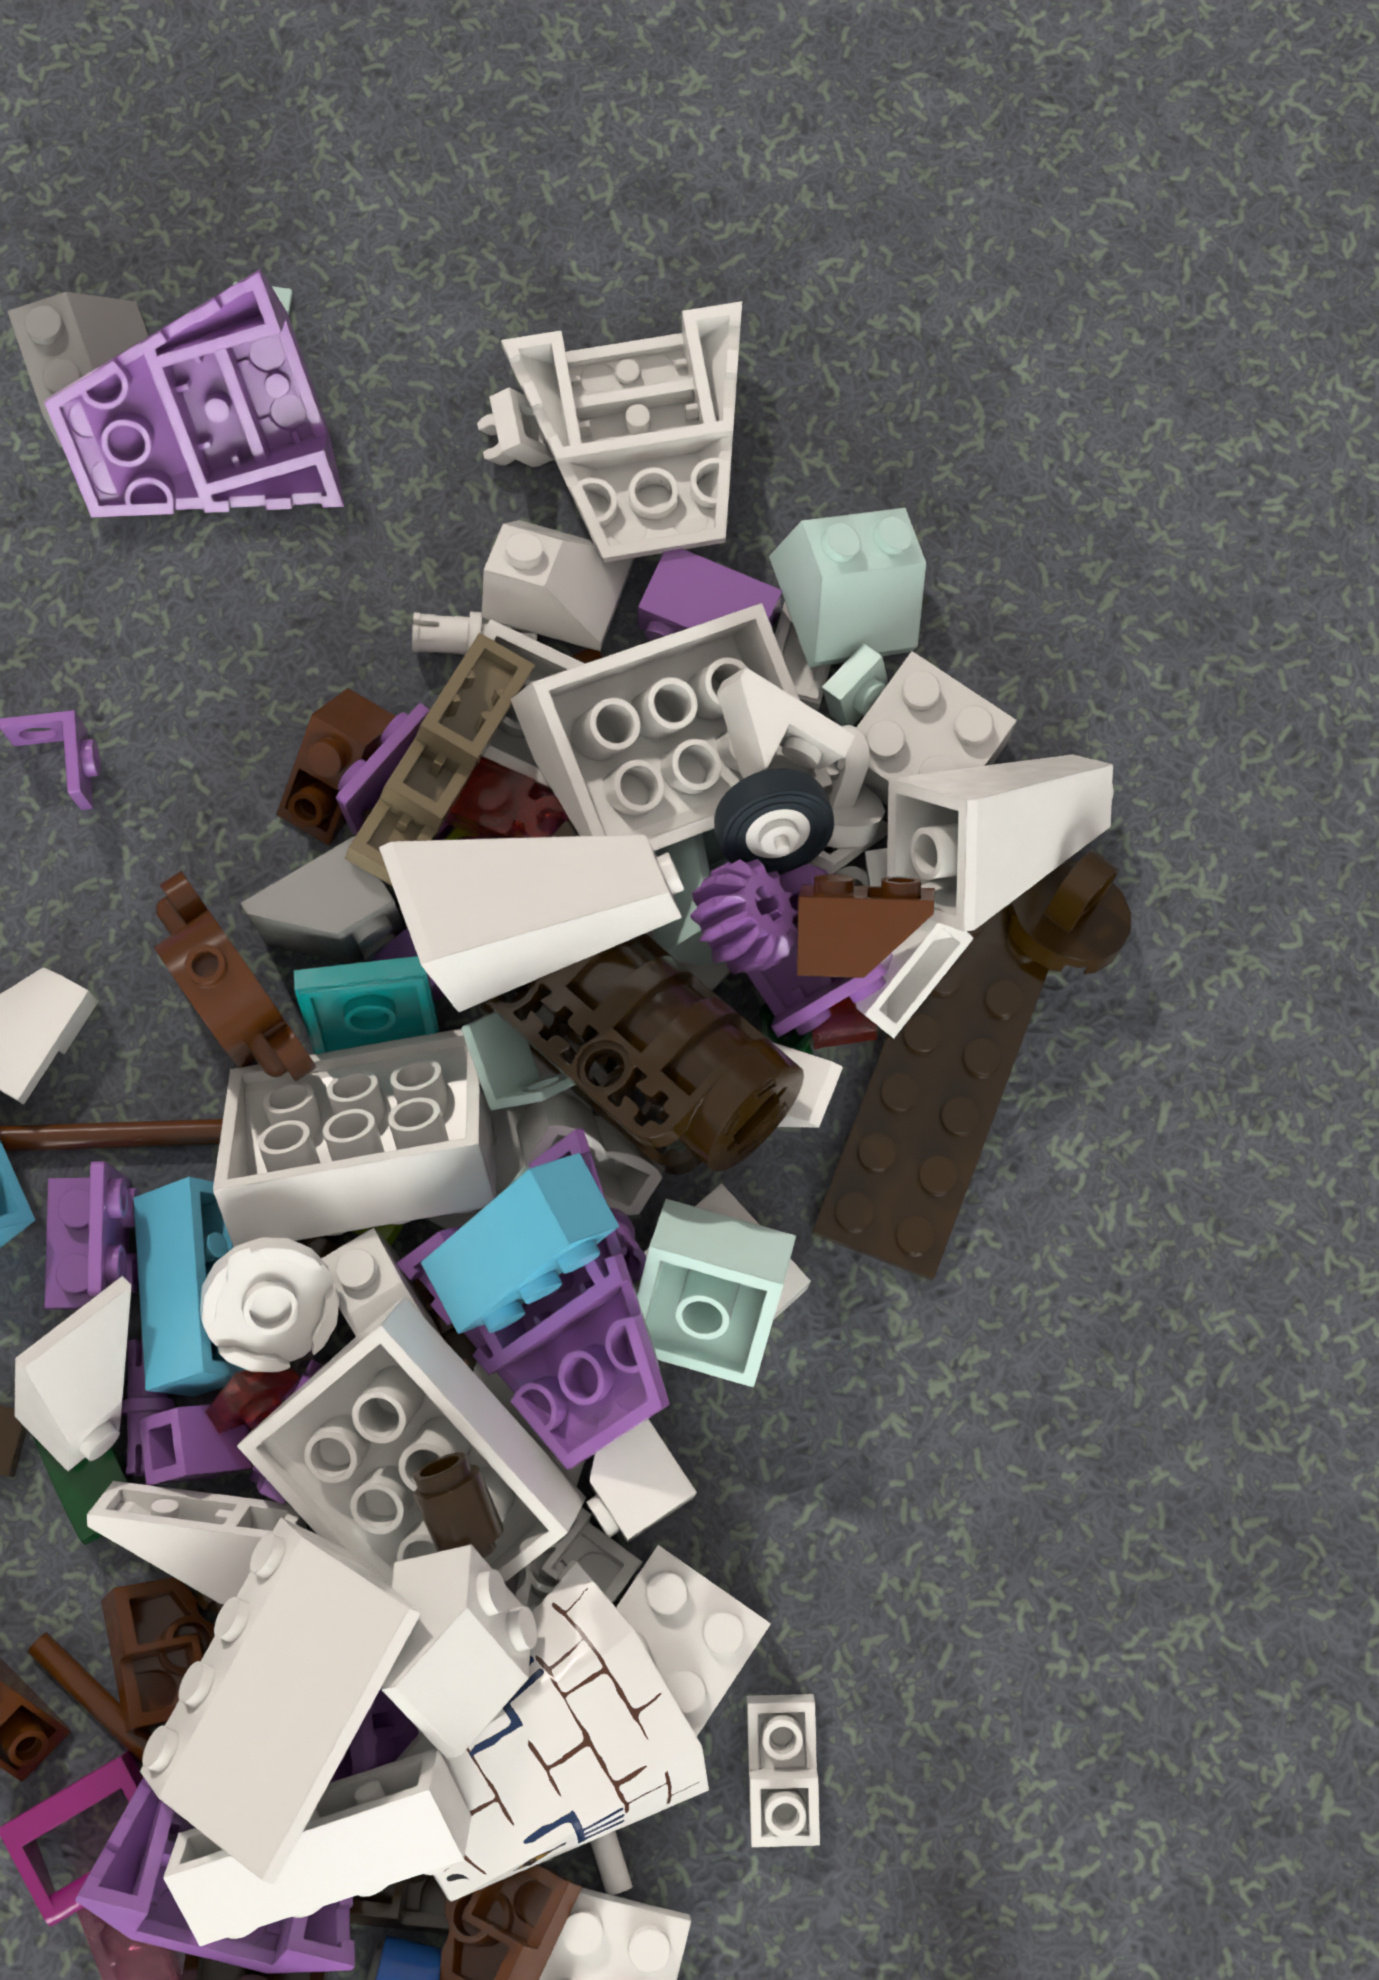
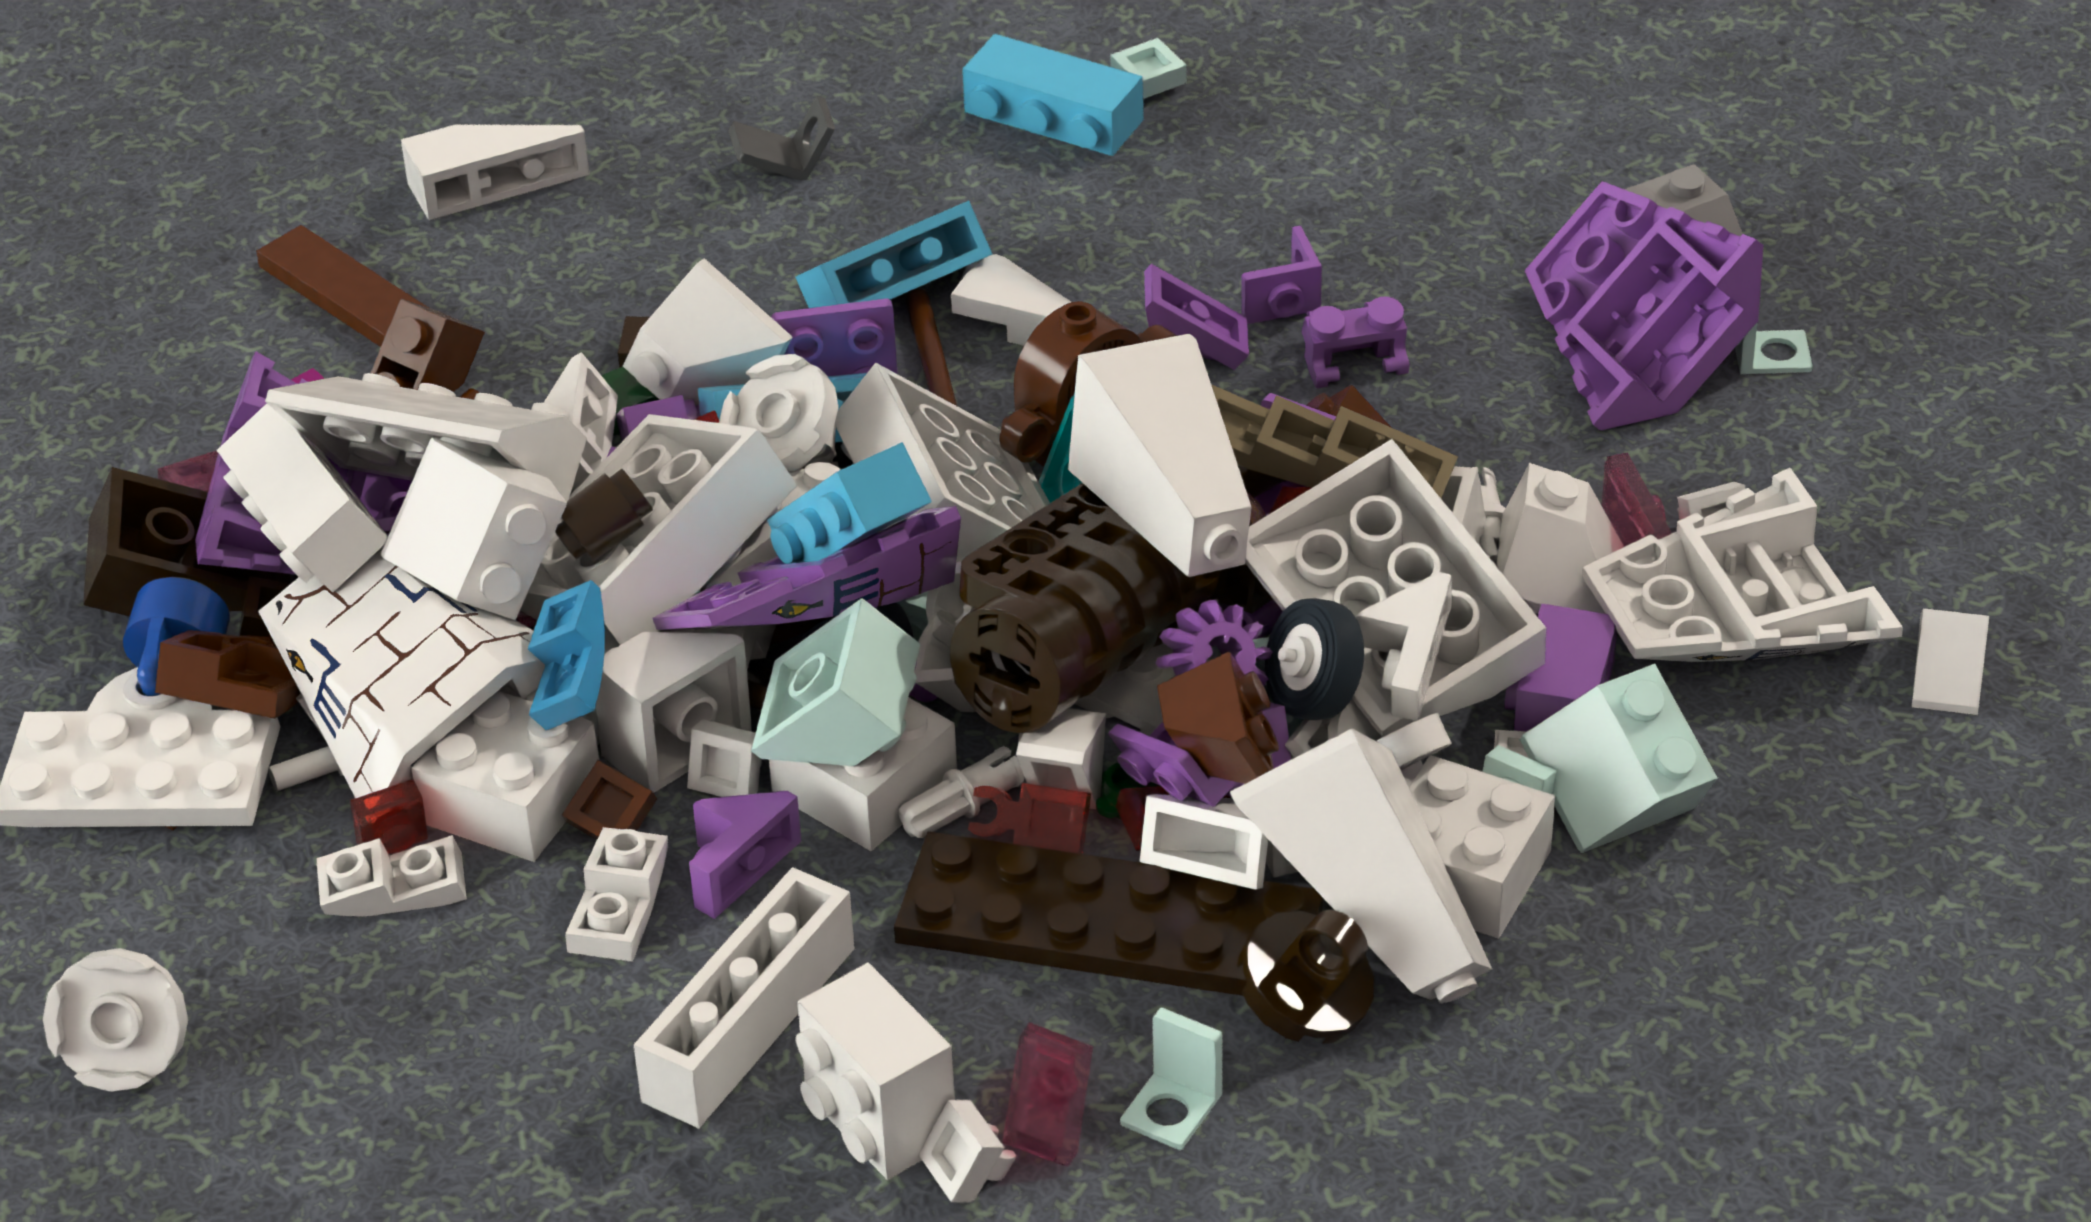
camera: 85 degrees right, 35 degrees down
none -> clear red plate [350,779,428,854]
none -> dark azure slope [528,580,605,731]
none -> reddish brown plate [562,760,657,840]
none -> white slope [565,827,668,962]
none -> white brick [634,867,854,1128]
none -> white tile [687,719,762,797]
none -> medium lavender slope [689,791,801,919]
none -> white brick [796,963,955,1180]
none -> white axle [898,746,1024,838]
none -> white tile [918,1100,1017,1203]
none -> clear red plate [968,783,1092,854]
none -> clear pink plate [1002,1022,1093,1166]
none -> light aqua bracket [1120,1008,1222,1150]
none -> medium lavender slope [1144,264,1249,370]
none -> medium lavender piece [1302,297,1409,388]
none -> clear pink plate [1602,453,1671,546]
none -> white slope [1912,608,1989,715]

